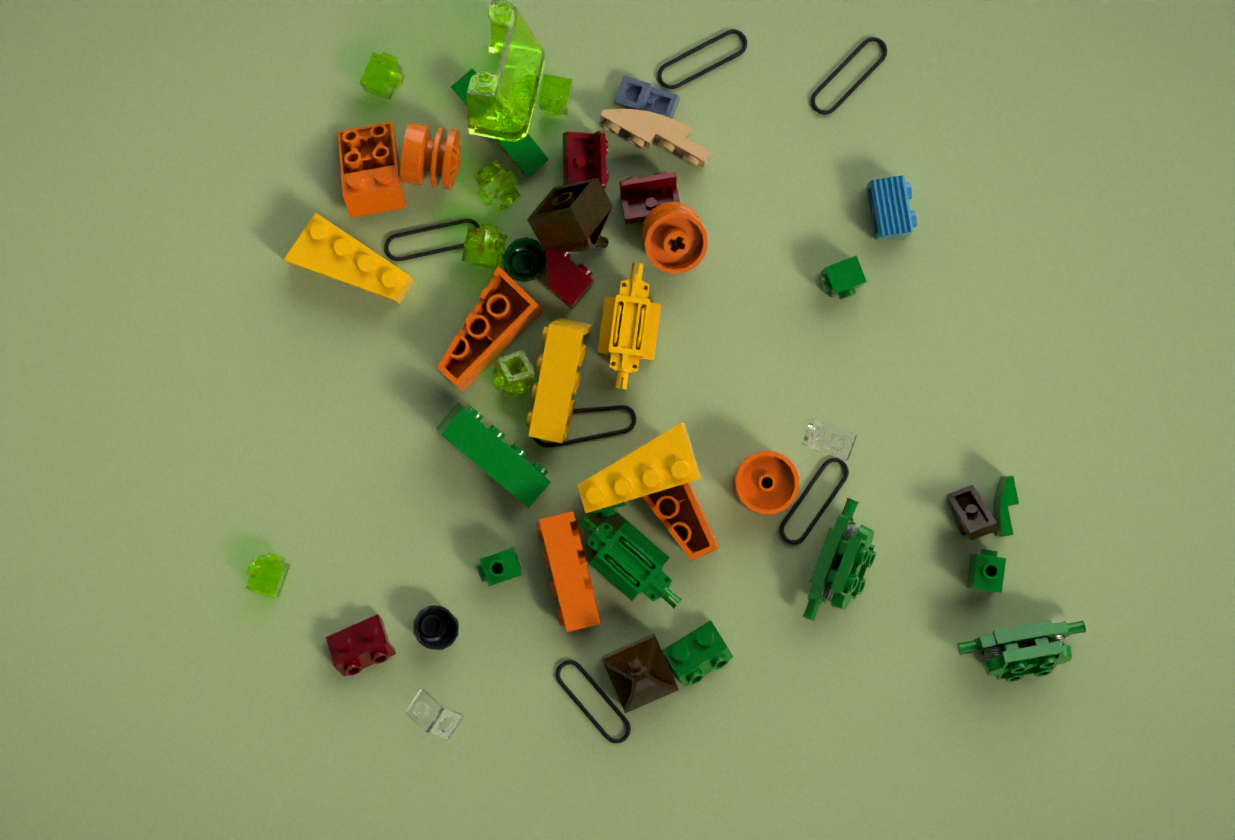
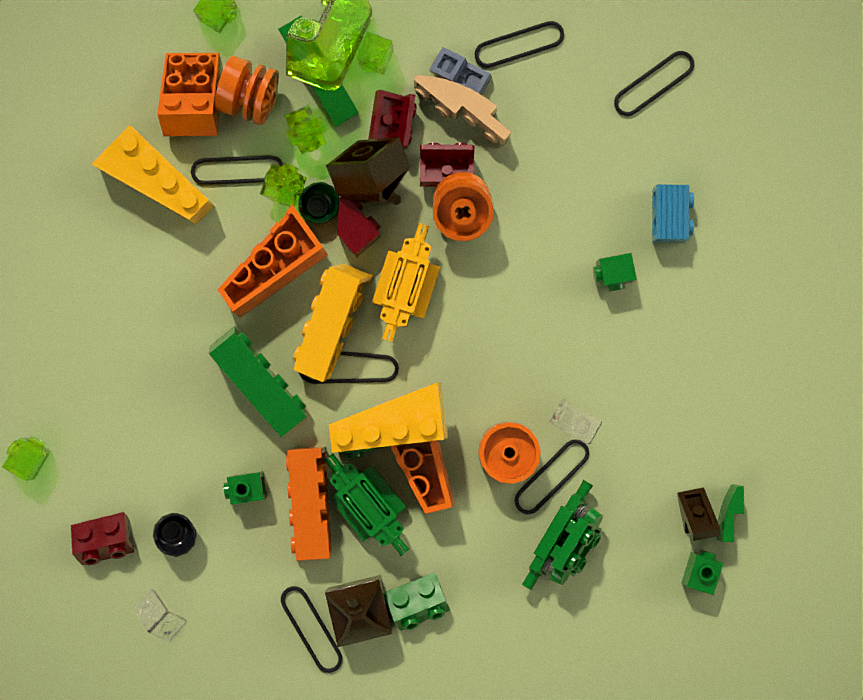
camera: 10 degrees right, 0 degrees up
clear neon green brick [491,350,535,399] -> none
green piece [957,620,1086,682] -> none

